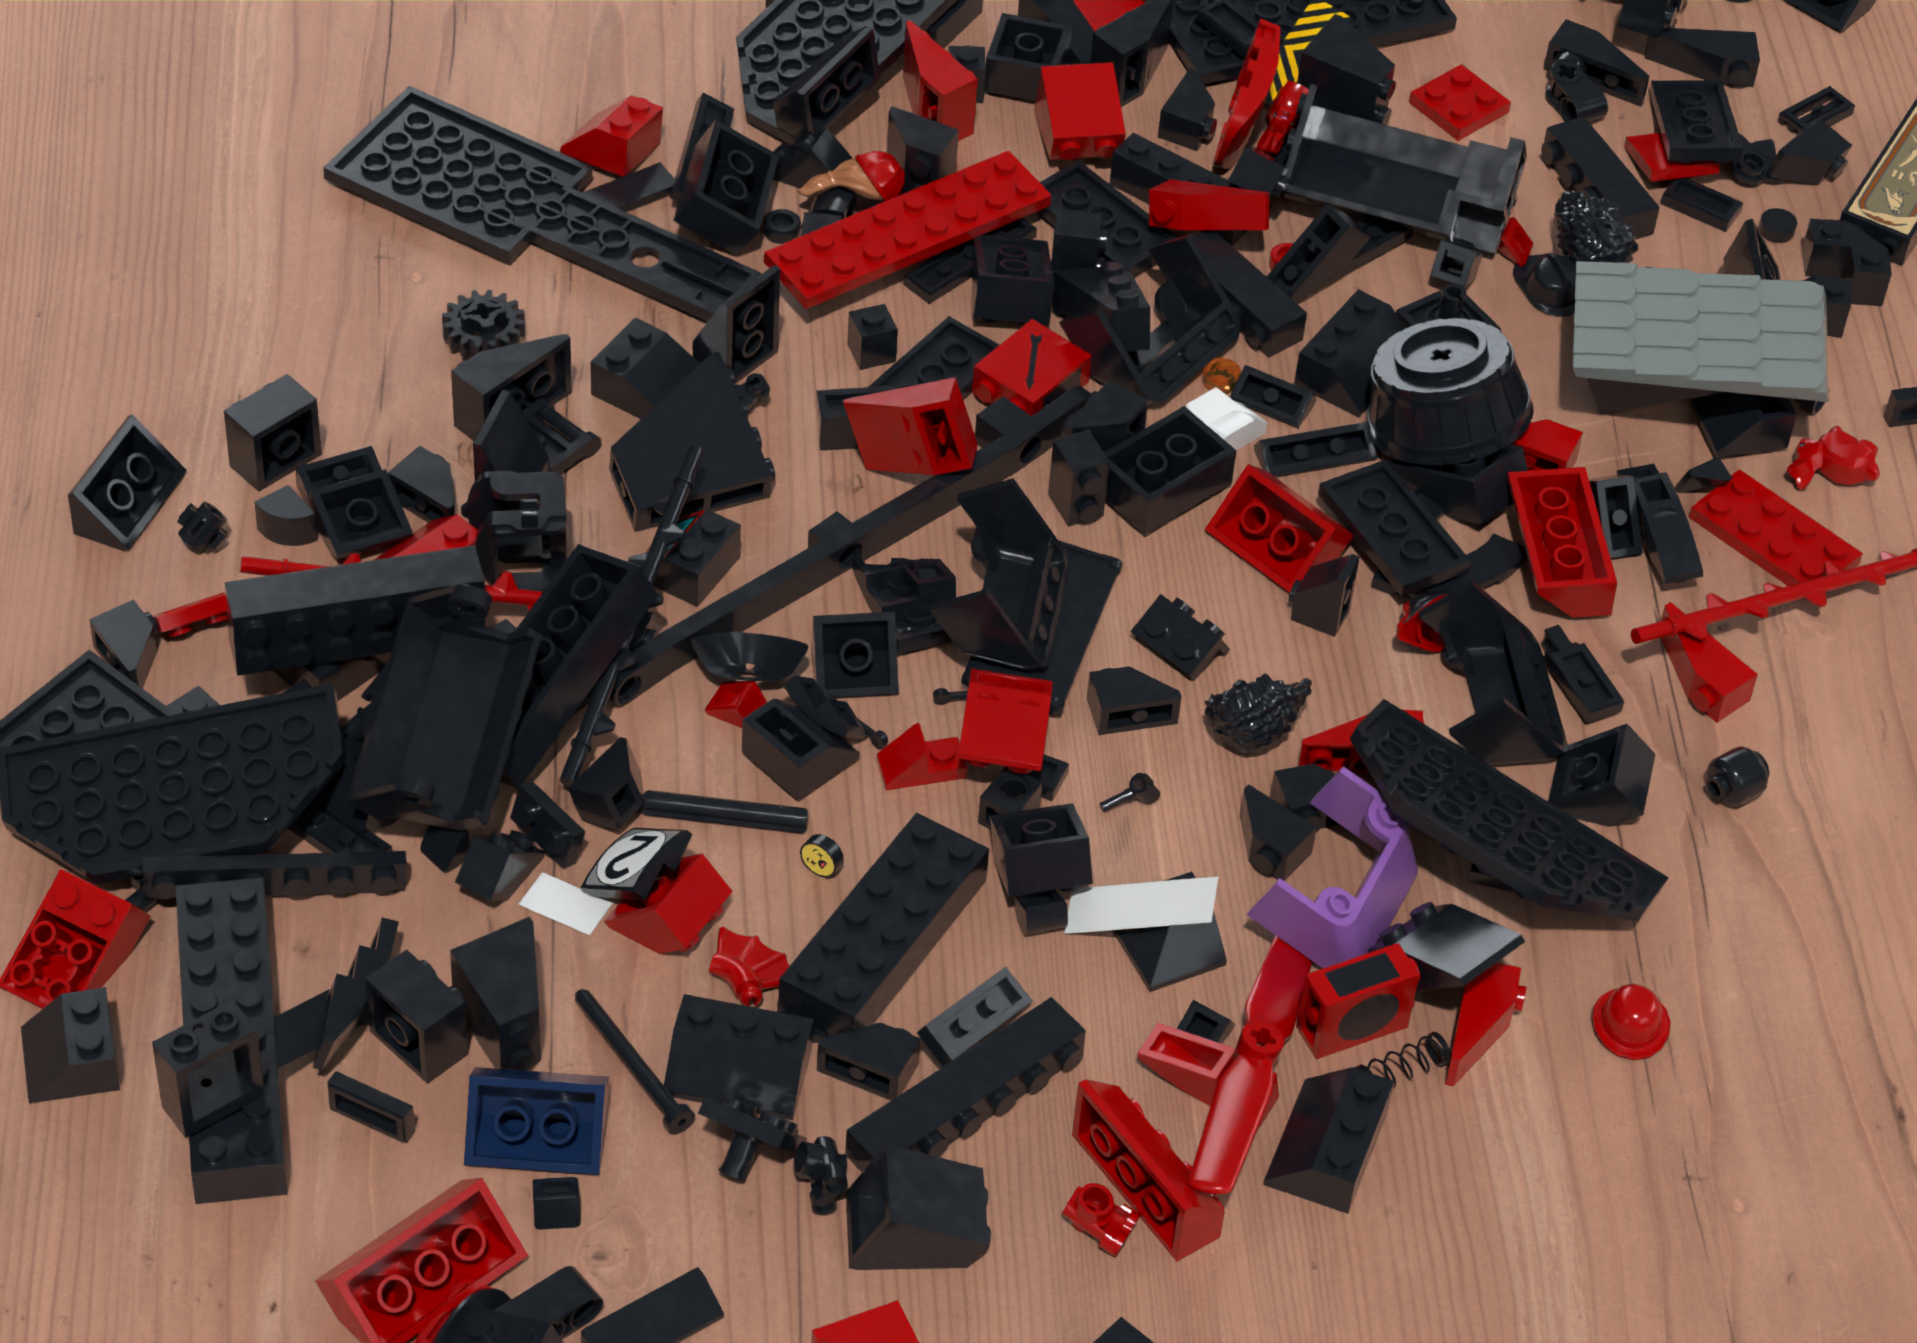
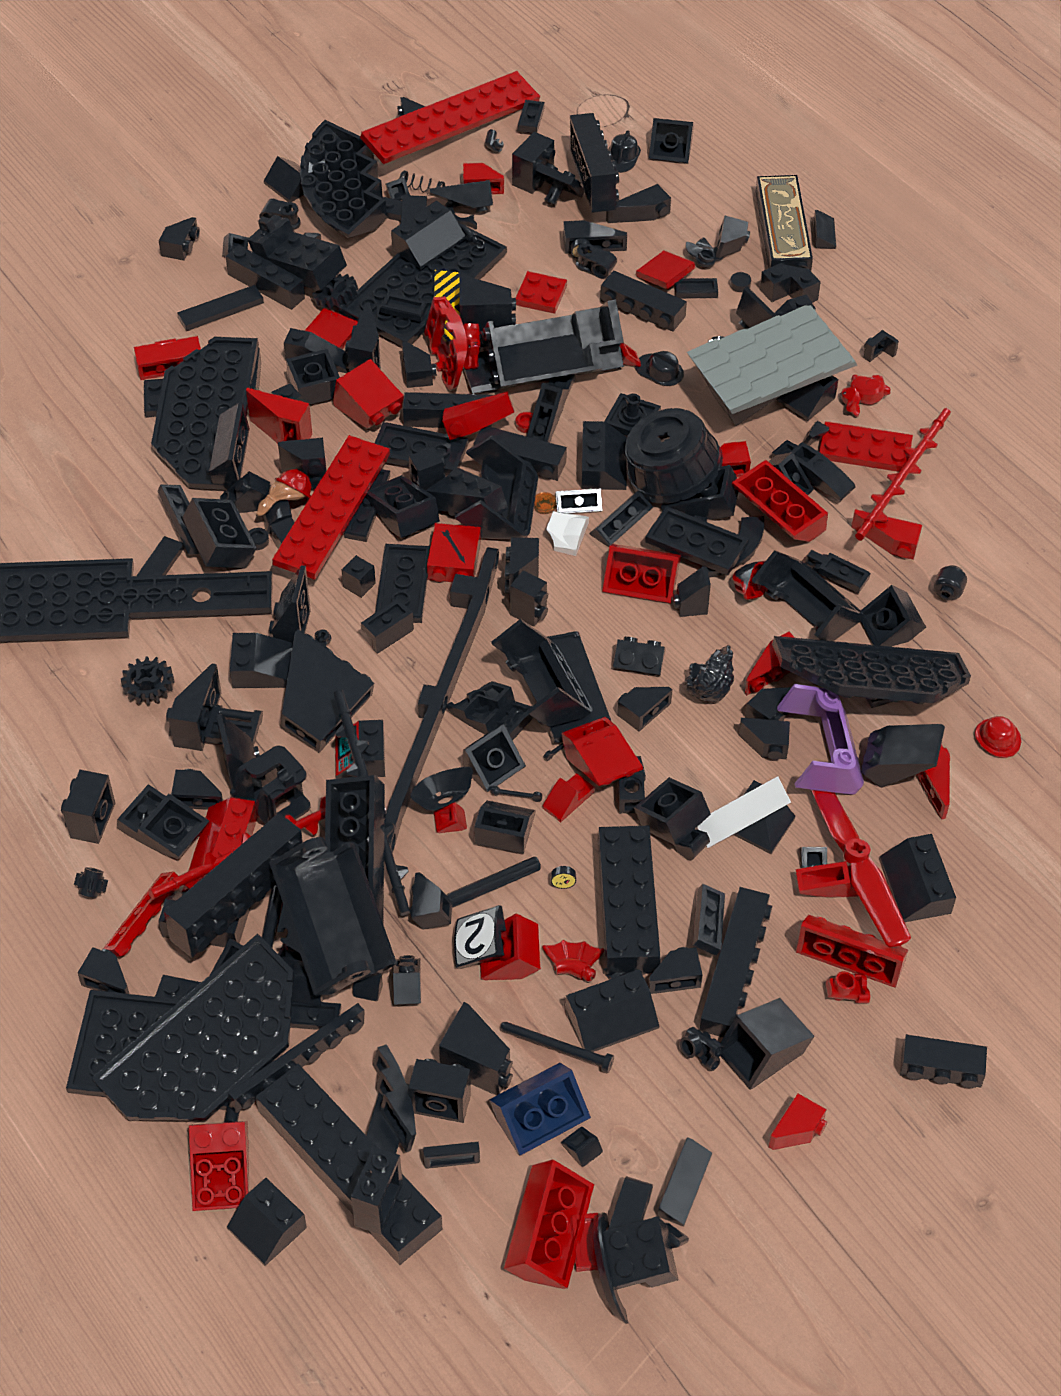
camera: 30 degrees left, 5 degrees up
black slope [68,414,187,551] -> none
black brick [254,485,317,546] -> none
black plate [510,781,586,868] -> none
white sticker [518,872,613,936] -> none
red slope [560,95,663,177] -> none
black plate [698,1094,807,1182] -> none
black slope [783,676,868,740] -> none
red slope [843,377,978,475] -> none
black hand [1100,773,1160,812] -> none
black brick [1104,406,1237,535] -> none
black slope [1228,147,1290,201] -> none
red brick [1296,943,1420,1059] -> none
black piece [1354,1032,1450,1087] -> none
black brick [1430,238,1483,287] -> none
black piece [1554,190,1638,264] -> none
black plate [1650,80,1743,164] -> none
black tile [1778,86,1855,135] -> none

